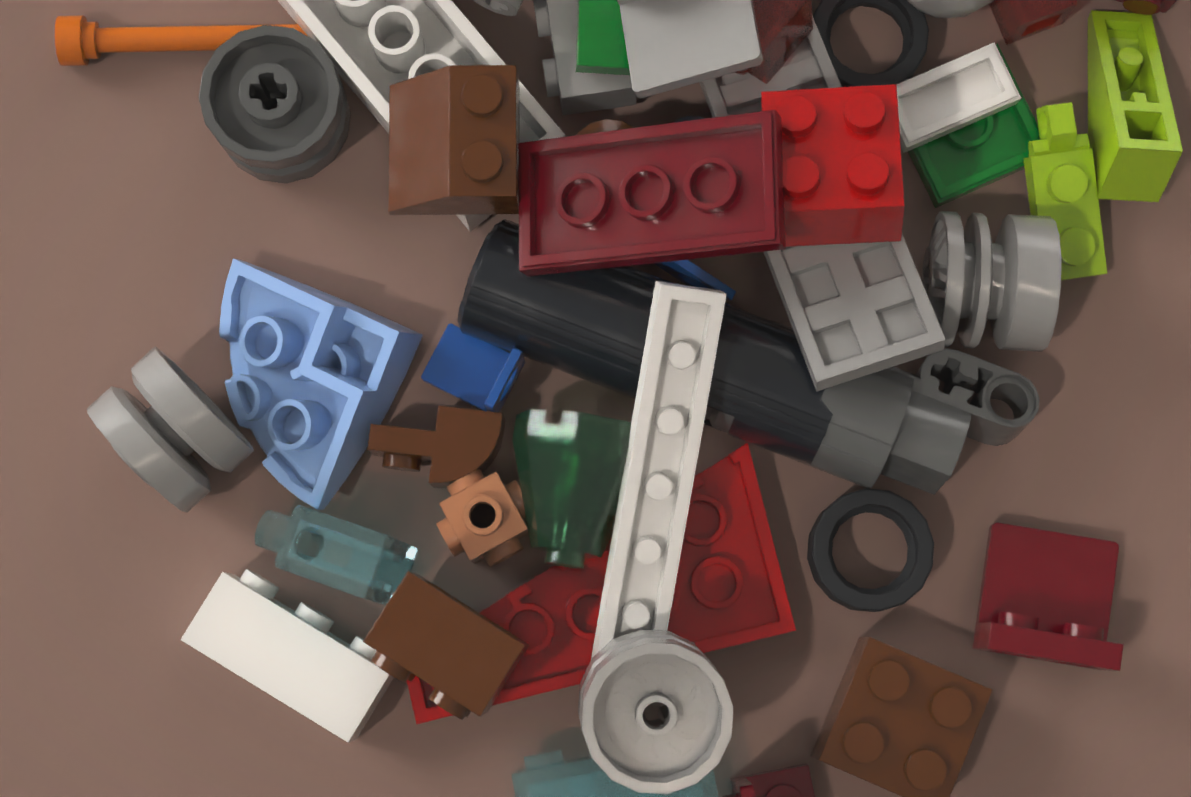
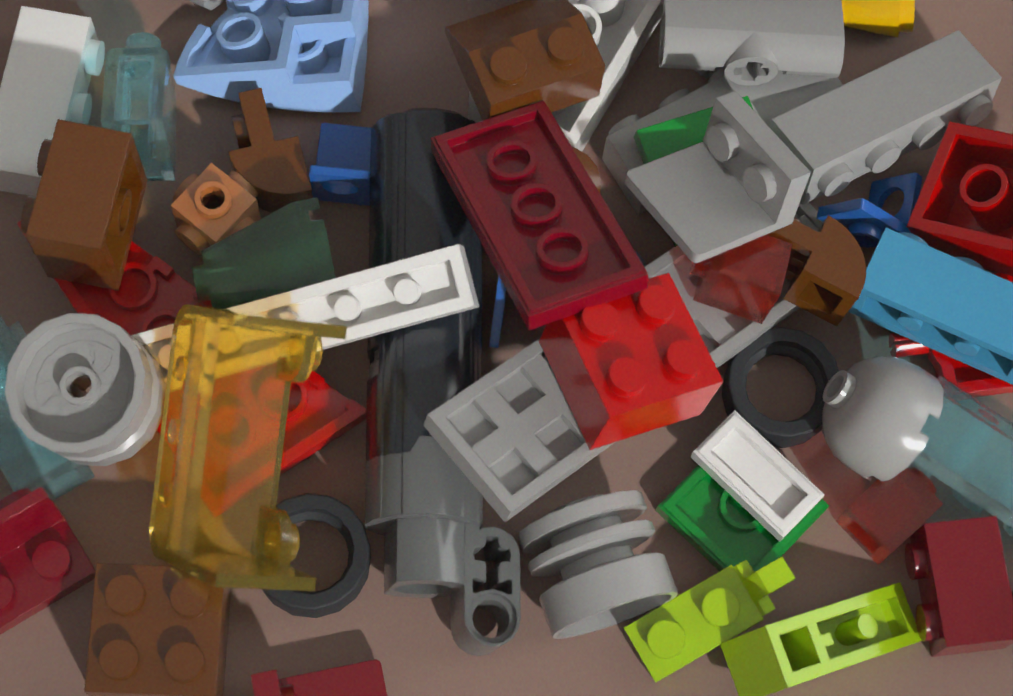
camera: 60 degrees right, 10 degrees down
none -> clear yellow windscreen [149,304,347,591]

